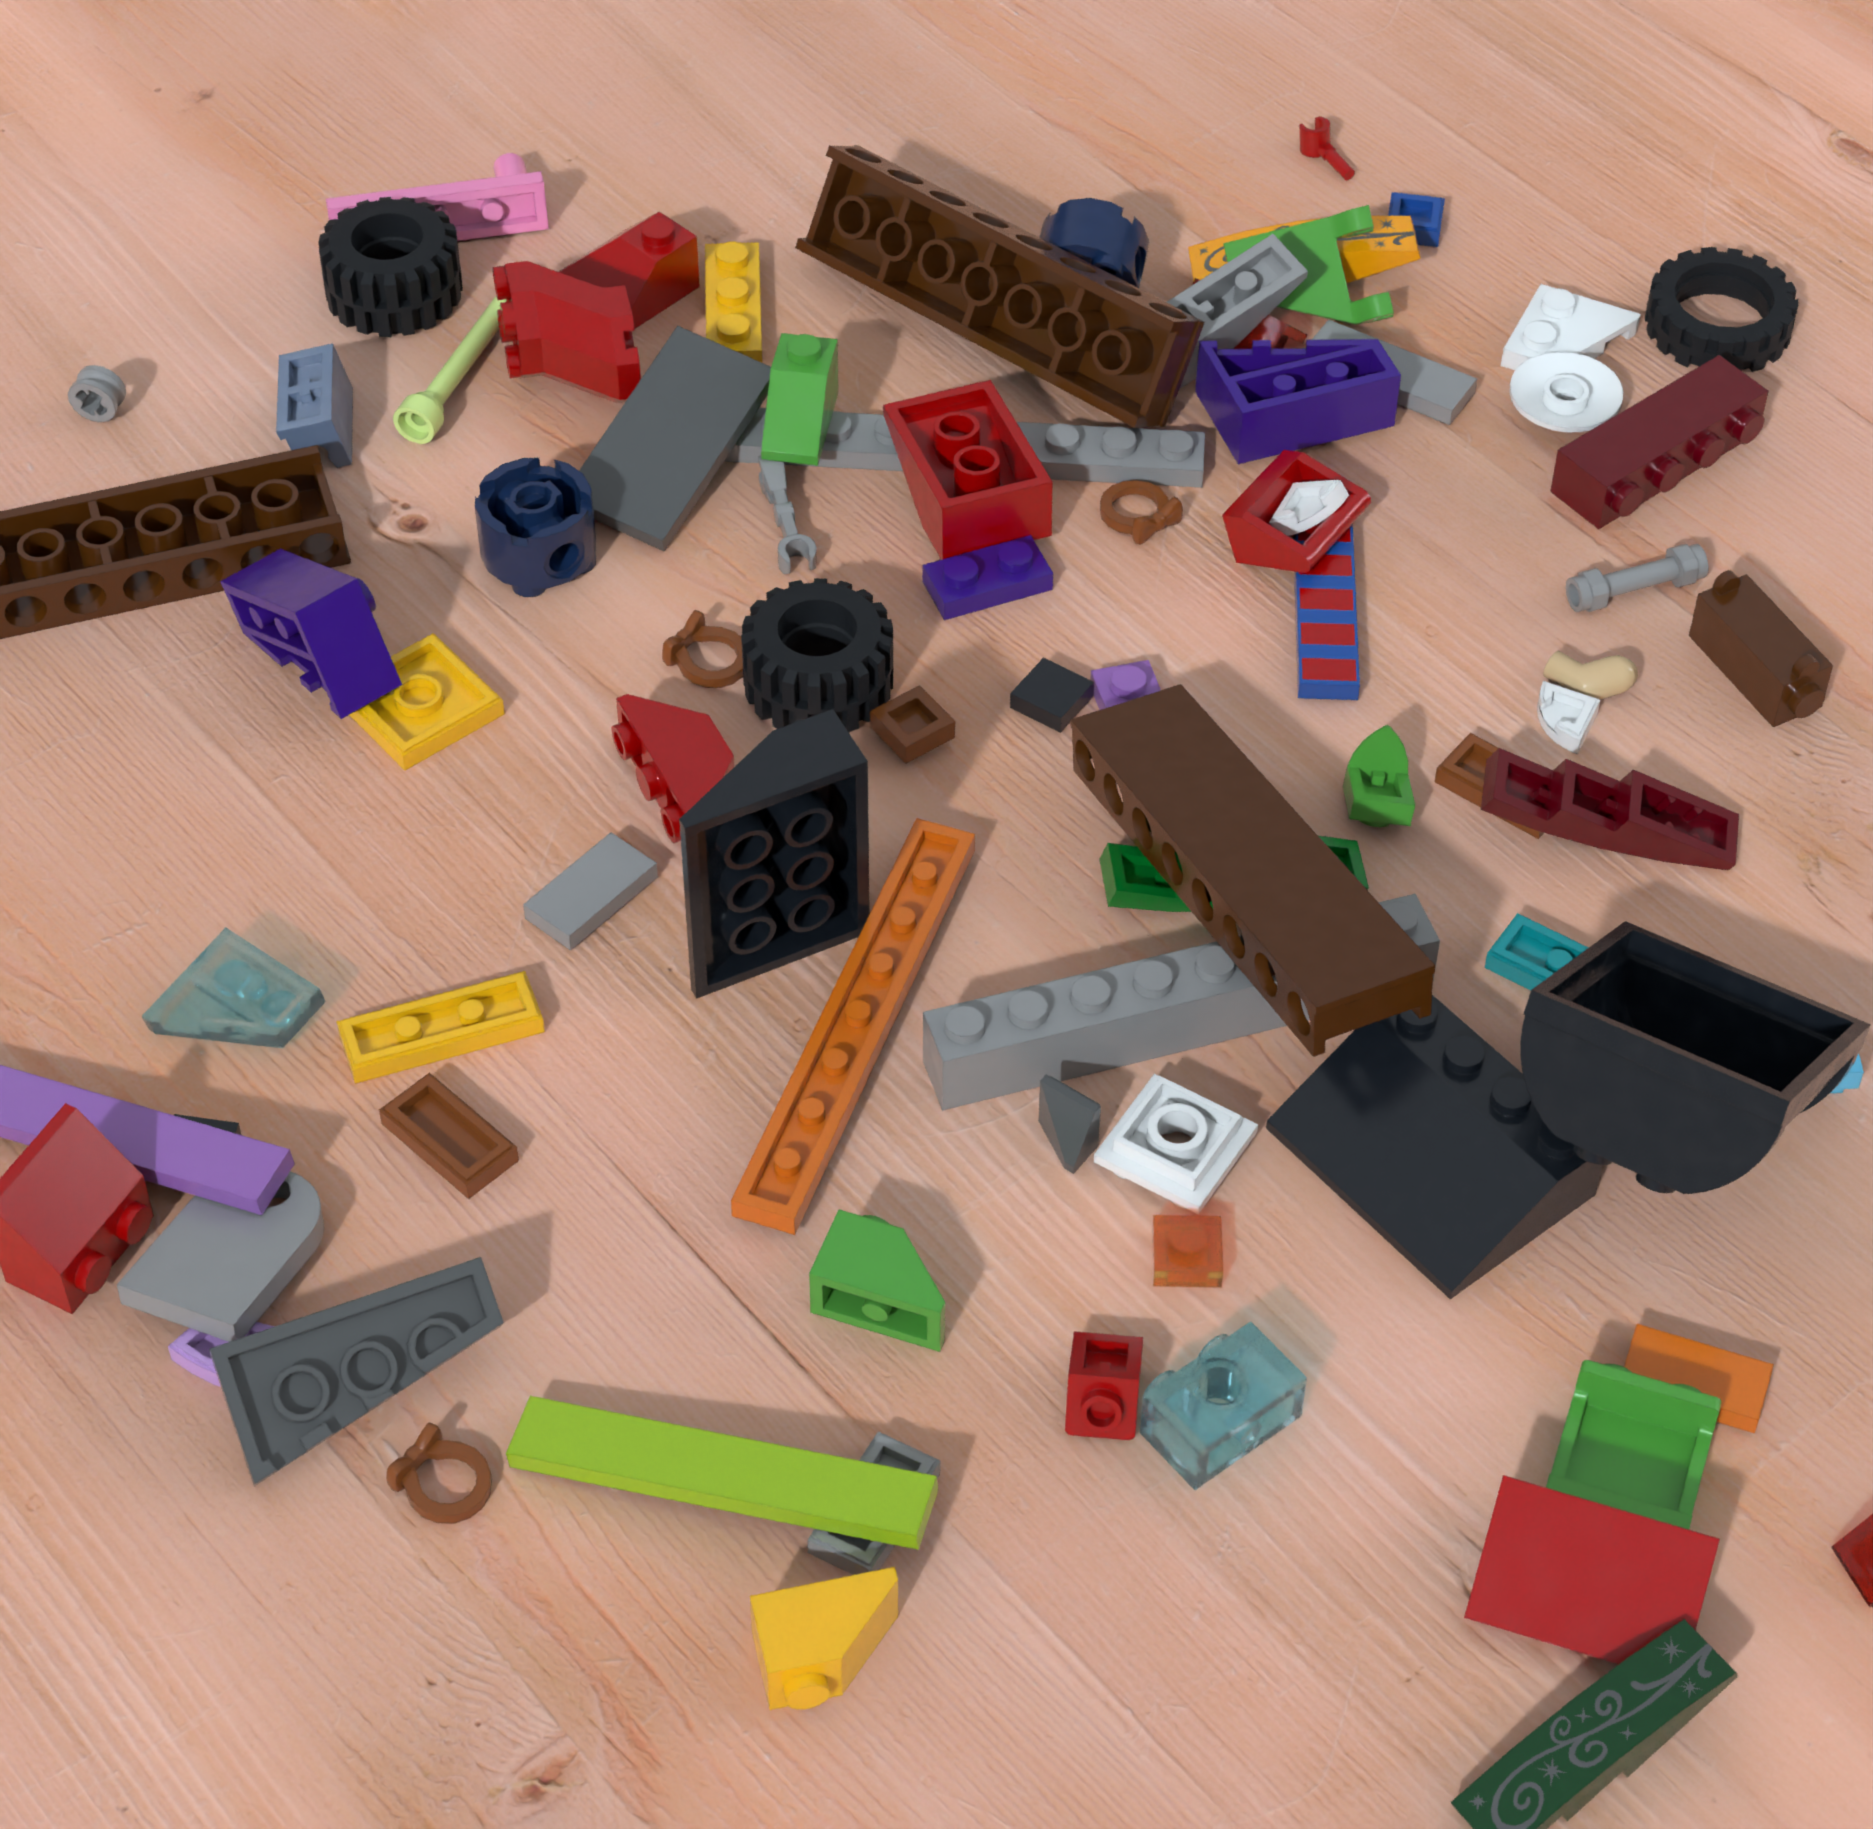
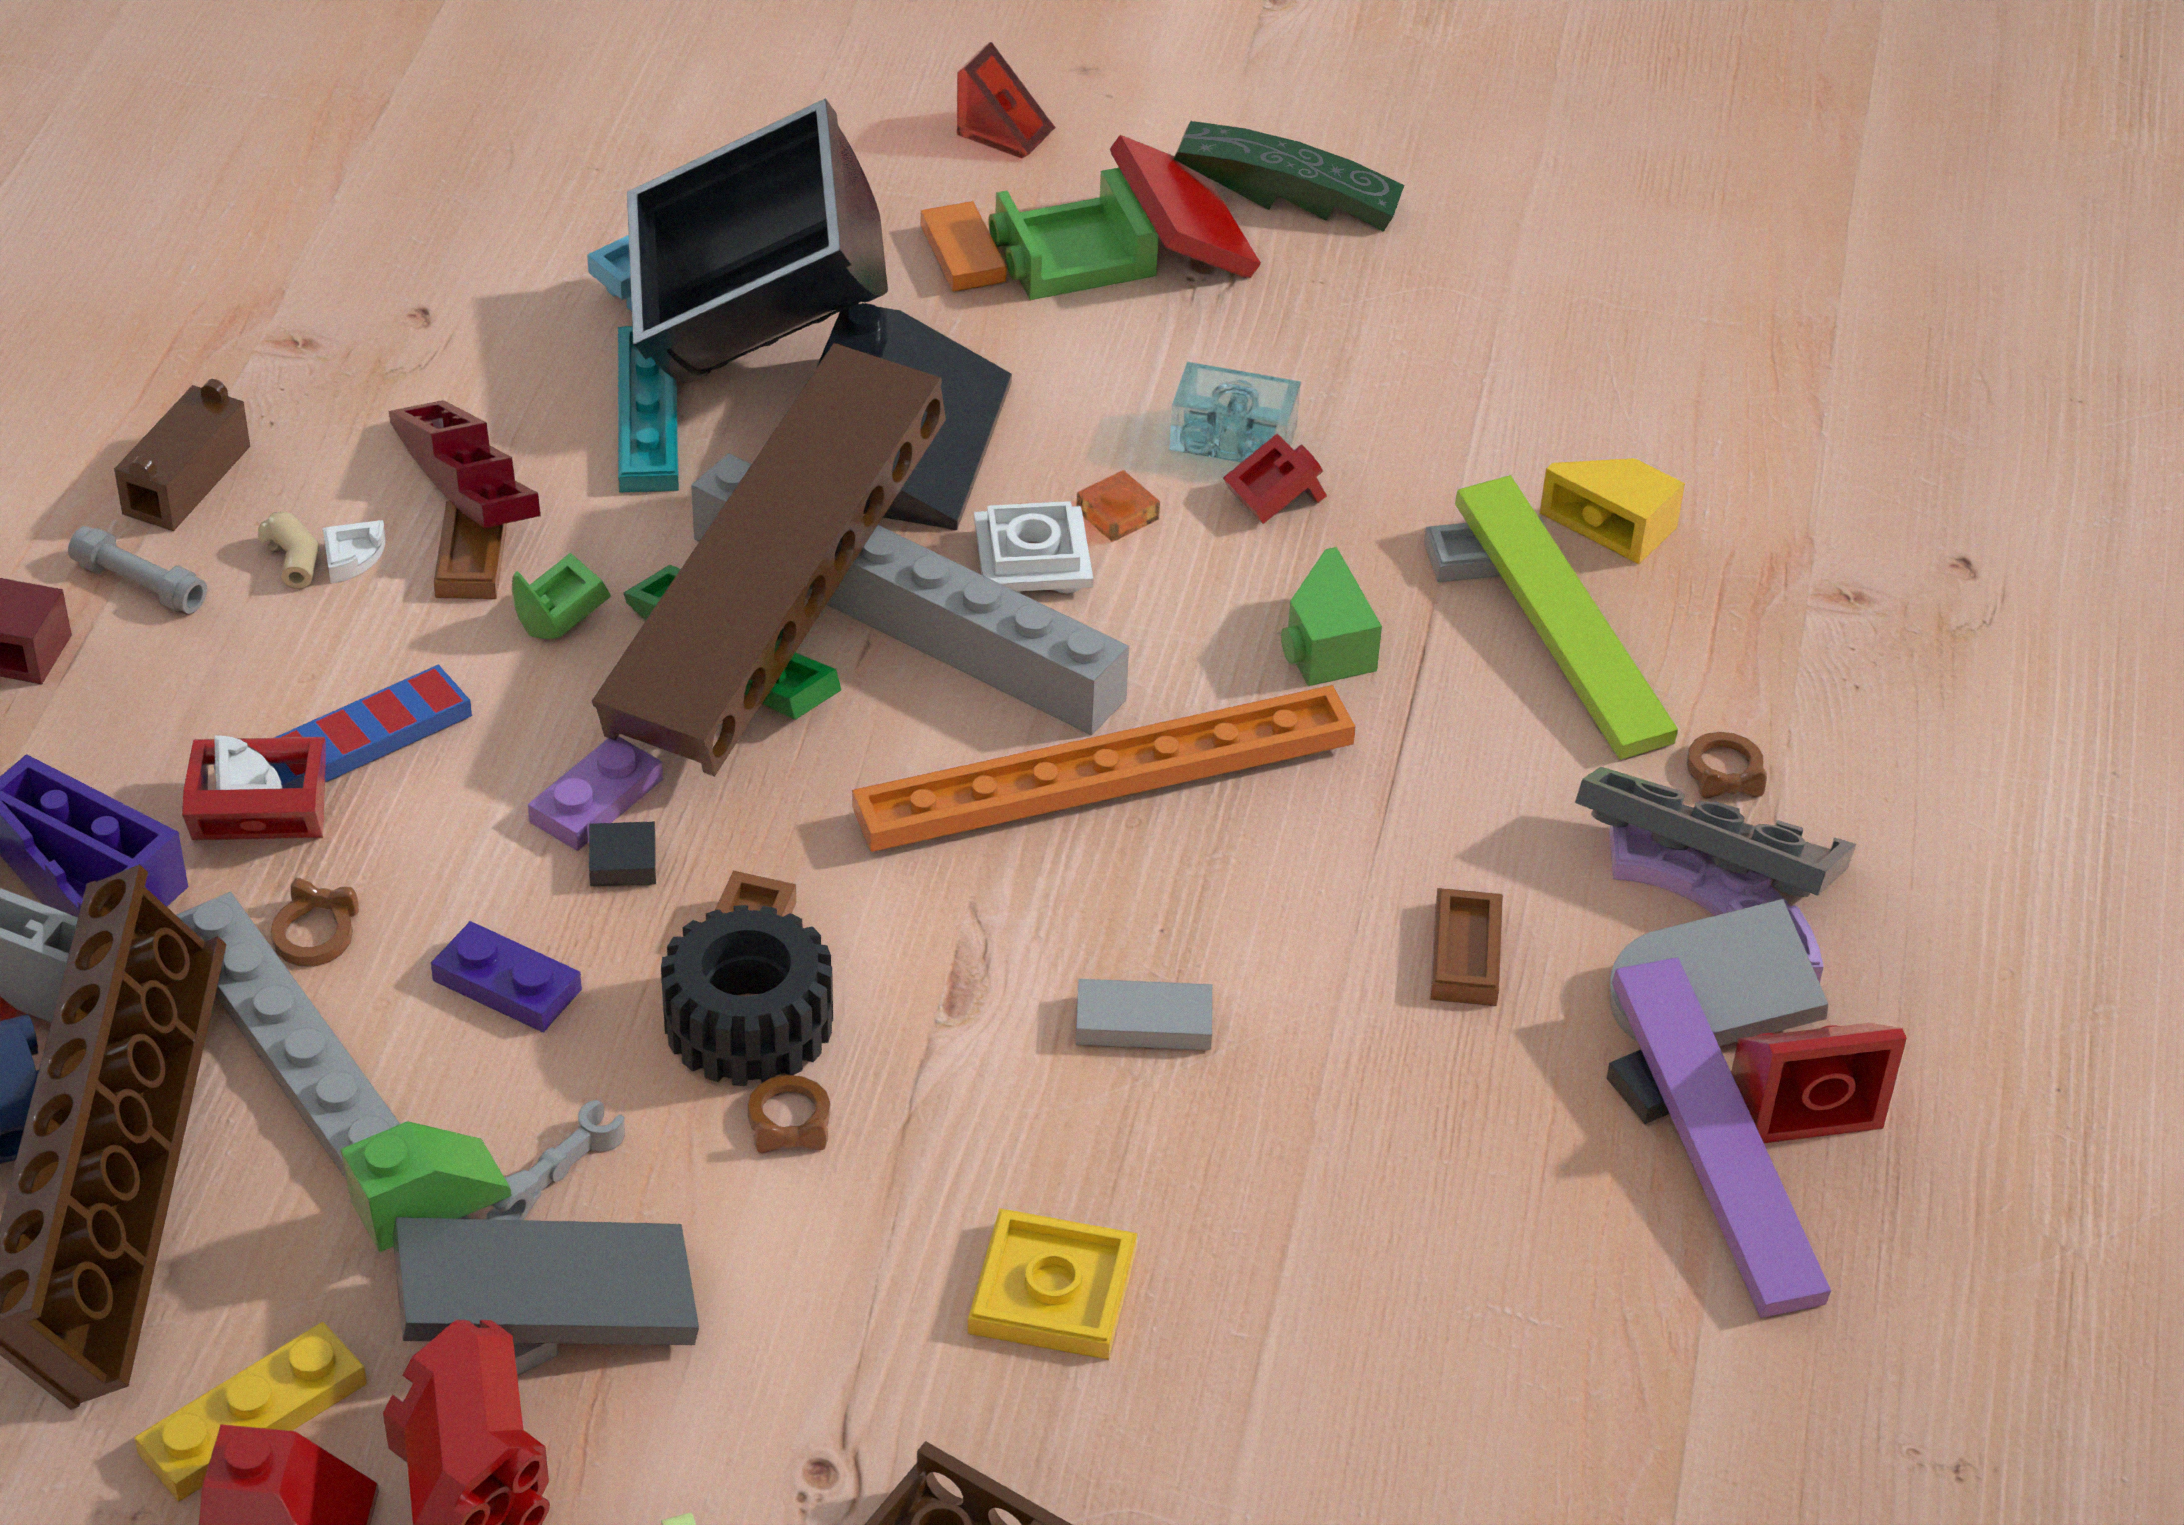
camera: 130 degrees left, 5 degrees down
clear light blue wing [142,927,326,1049] -> none
dark purple wedge [220,549,402,719] -> none
yellow tile [336,971,545,1084] -> none
dark blue brick [475,458,596,597] -> none
red slope [611,694,735,843] -> none
black slope [679,709,870,999] -> none
red slope [883,380,1053,560] -> none
dark grey slope [1038,1075,1101,1174] -> none

